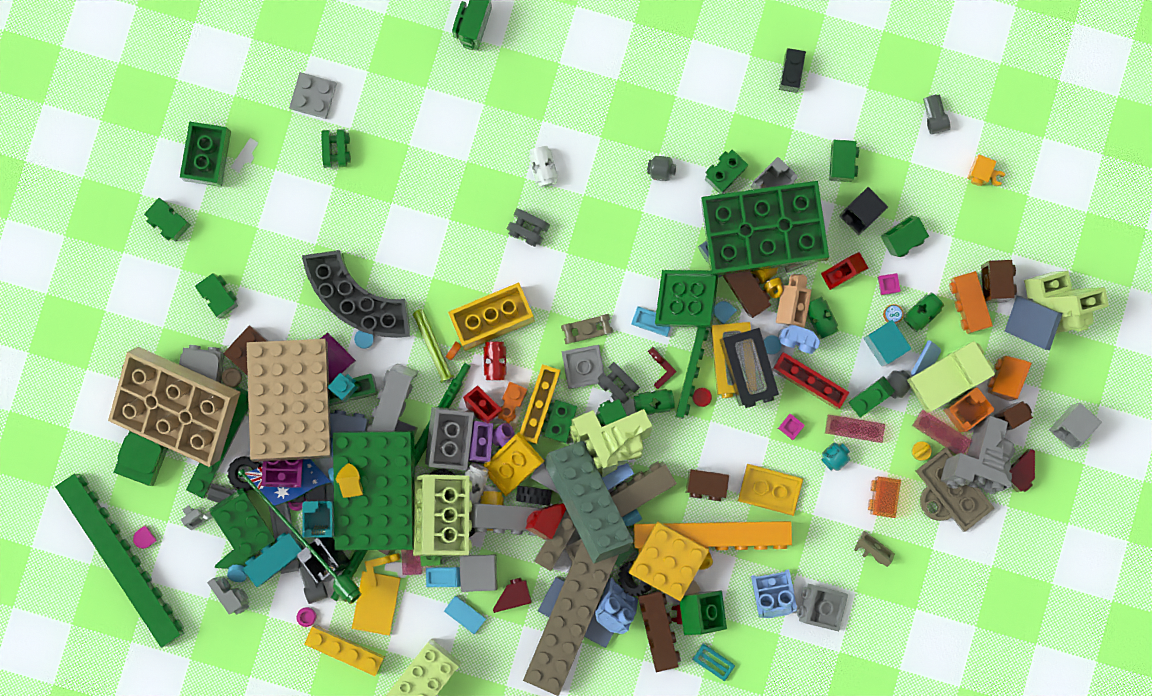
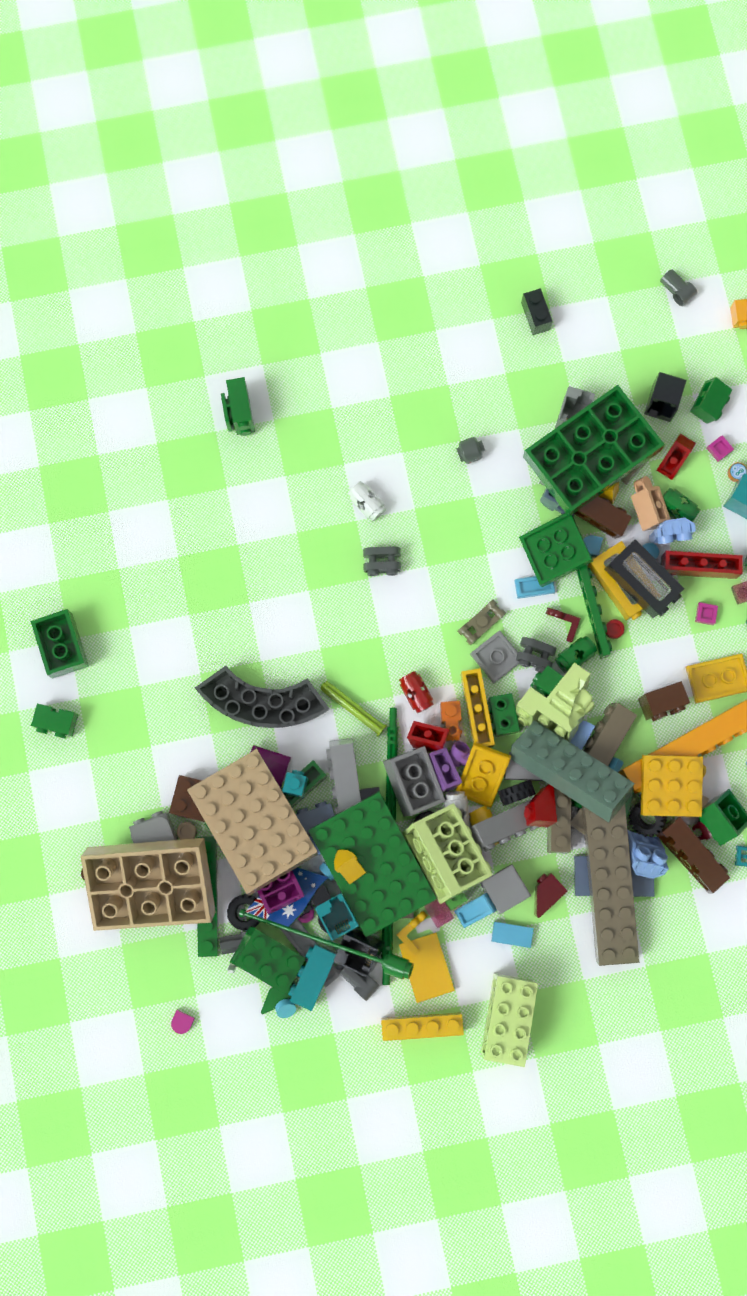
camera: 30 degrees left, 5 degrees down
green brick [55,473,185,648] -> none
green brick [113,431,168,486] -> none
light grey tile [181,505,207,531] -> none
green brick [195,273,238,319] -> none
light grey plate [207,576,249,615] -> none
white sticker [230,138,258,173] -> none
light grey plate [289,72,337,119] -> none
dark pink tile [296,607,317,627] -> none
green brick [321,129,351,168] -> none
medium azure tile [354,330,374,349] -> none
orange tile [445,341,461,361] -> none
yellow brick [448,282,535,351] -> none
green brick [704,149,748,194] -> none
yellow tile [763,278,783,298] -> none
green brick [829,139,859,182] -> none

